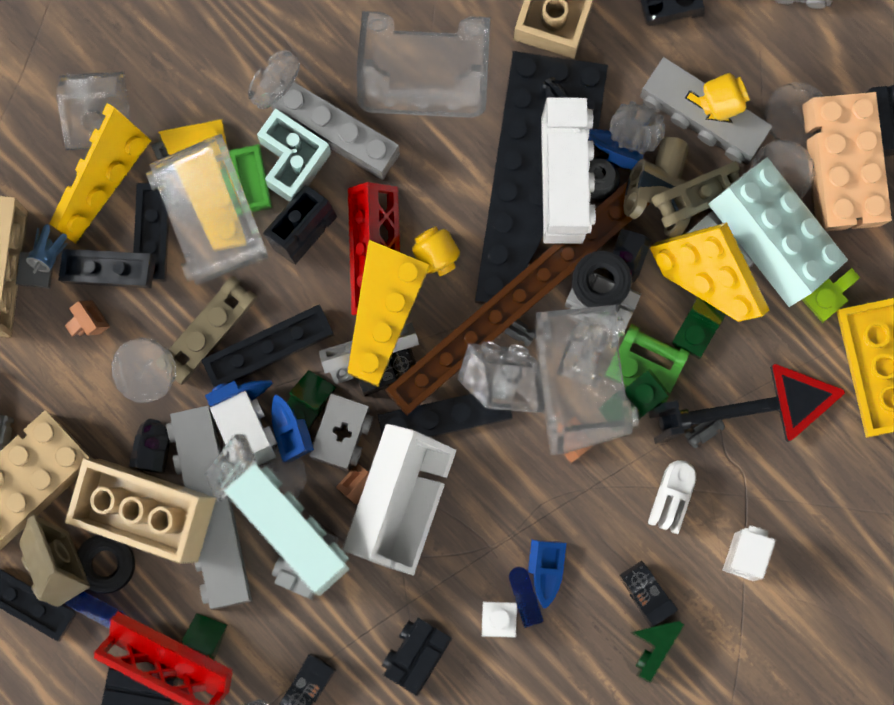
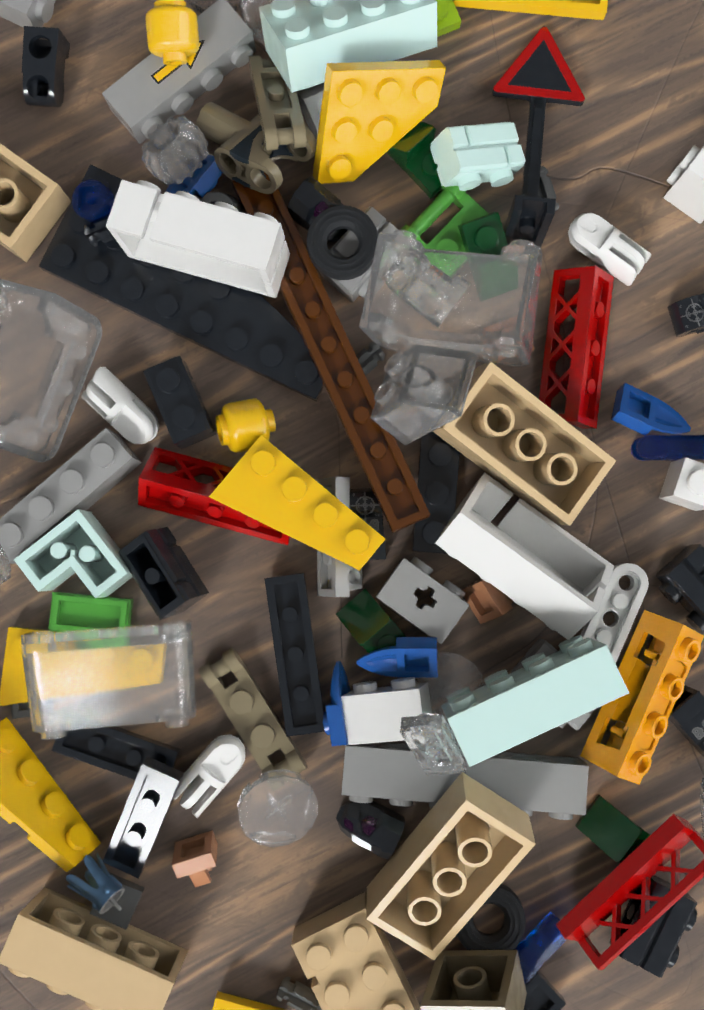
camera: 70 degrees left, 5 degrees up
none -> clear blue tile [72,179,114,223]
none -> white arm [81,367,159,444]
none -> black brick [143,356,217,449]
none -> white arm [173,734,245,818]
none -> light aqua brick [430,122,526,191]
none -> tan brick [431,362,616,526]
none -> red fence [539,265,614,429]
none -> light orange brick [580,610,704,785]
none -> white plate [581,563,649,664]

